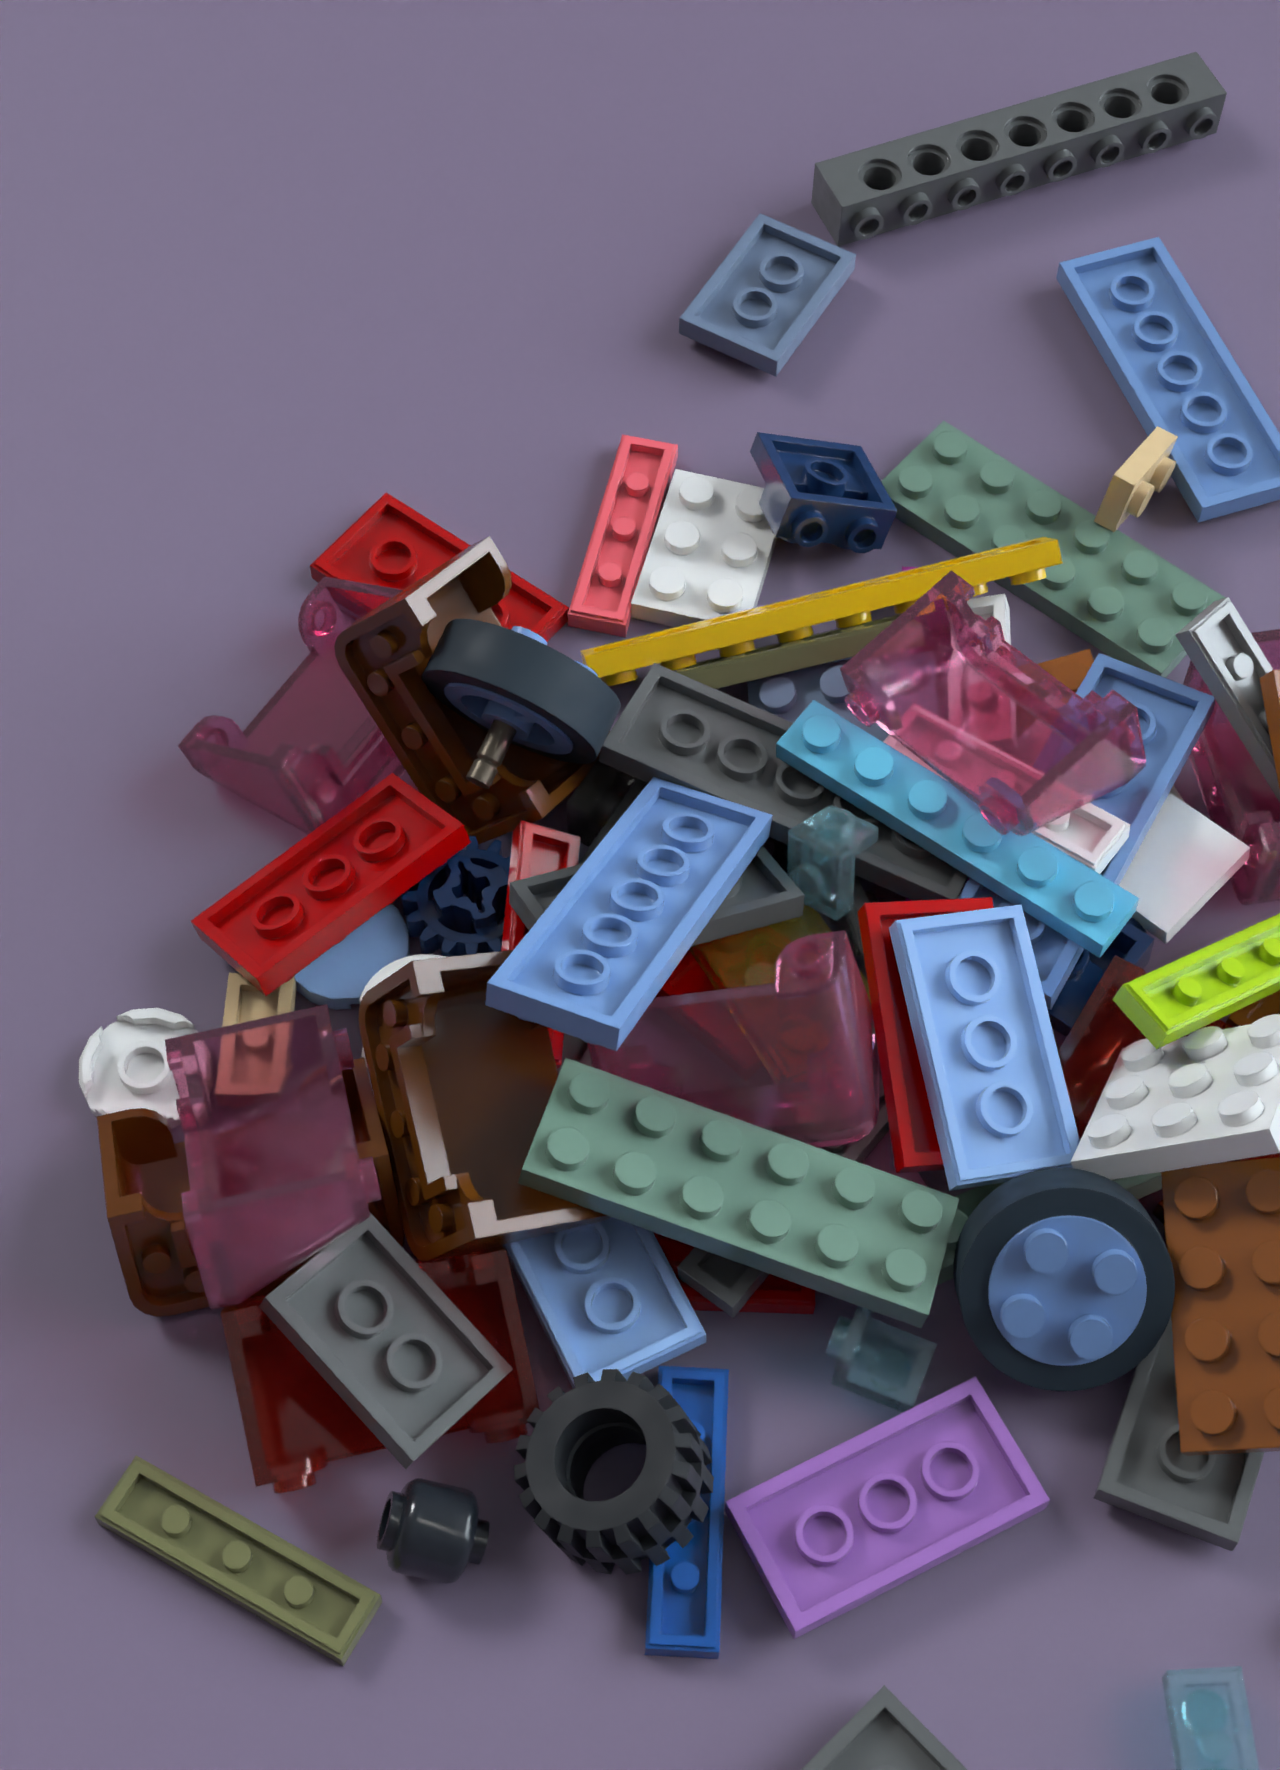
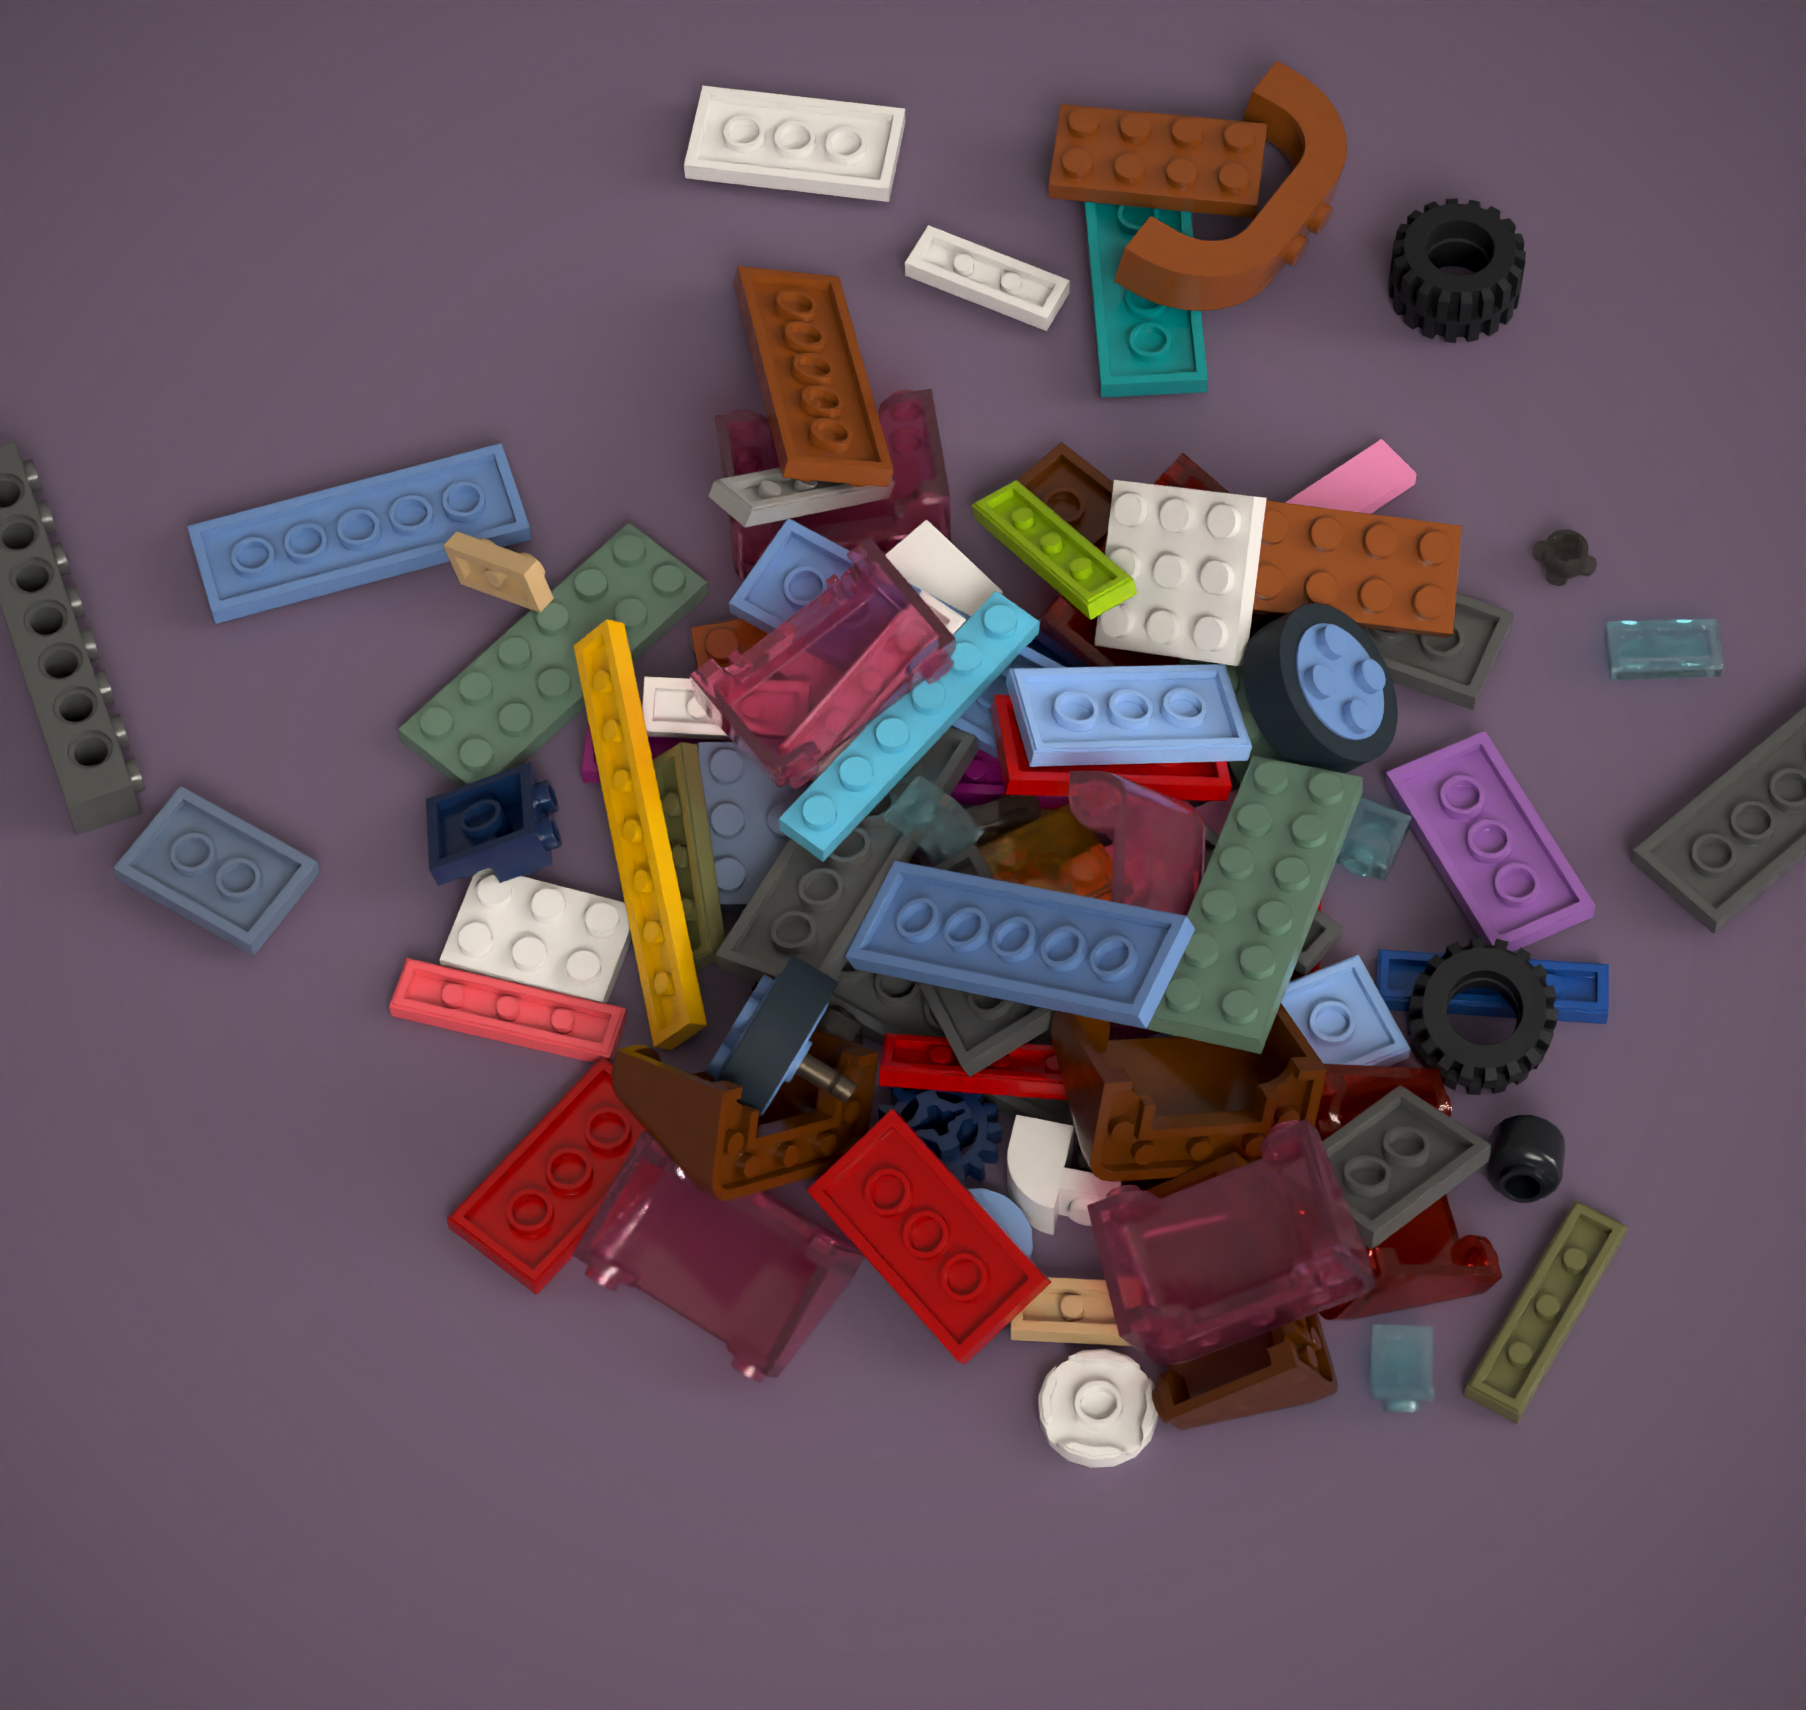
camera: 85 degrees left, 0 degrees up
none -> clear light blue bracket [1369,1324,1434,1412]

